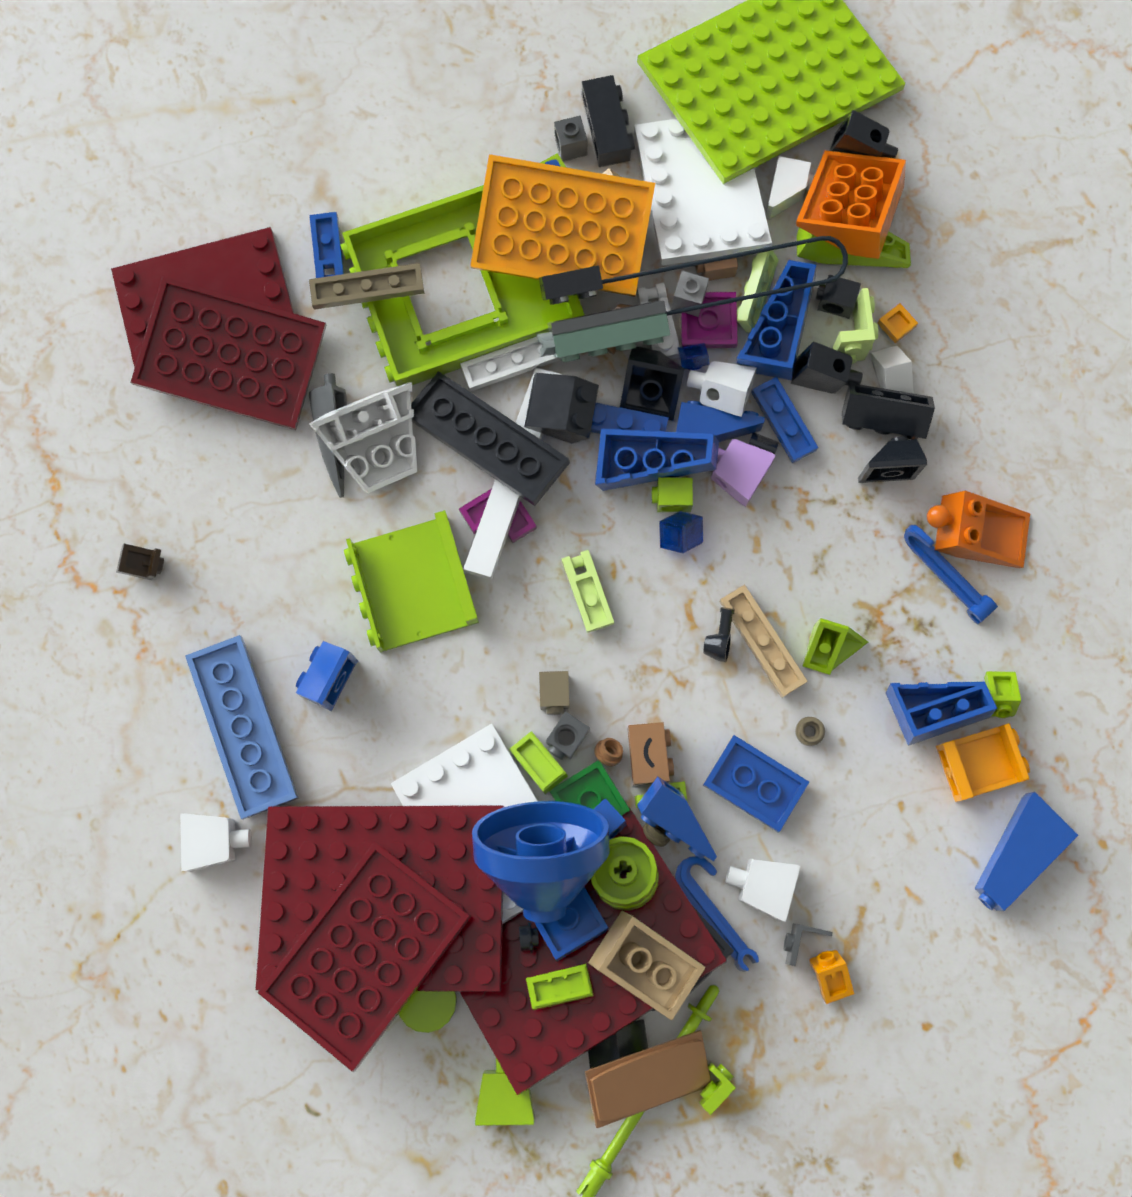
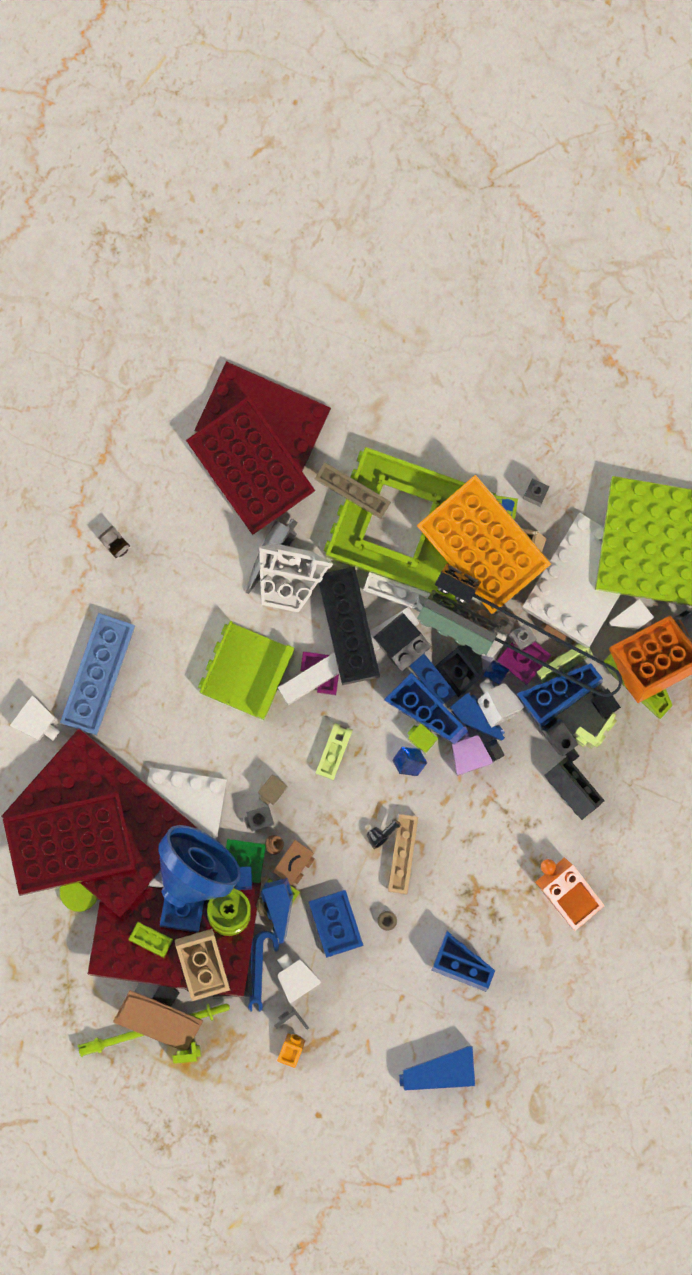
camera: 35 degrees right, 5 degrees up
slope [296,641,358,712] -> none
blue plate [309,212,345,278] -> none
lime torso [475,1058,535,1126] -> none
lime tile [509,731,568,794] -> none
black plate [519,922,539,953] -> none
black brick [581,75,635,167] -> none
blue plate [751,376,819,463] -> none
lime slope [803,618,868,675] -> none
black slope [858,436,927,483] -> none
white slope [870,346,914,394] -> none
light orange plate [877,303,918,343] -> none
blue piece [904,525,998,624] -> none
light orange panel [936,723,1030,802] -> none
lime bracket [984,671,1021,718] -> none

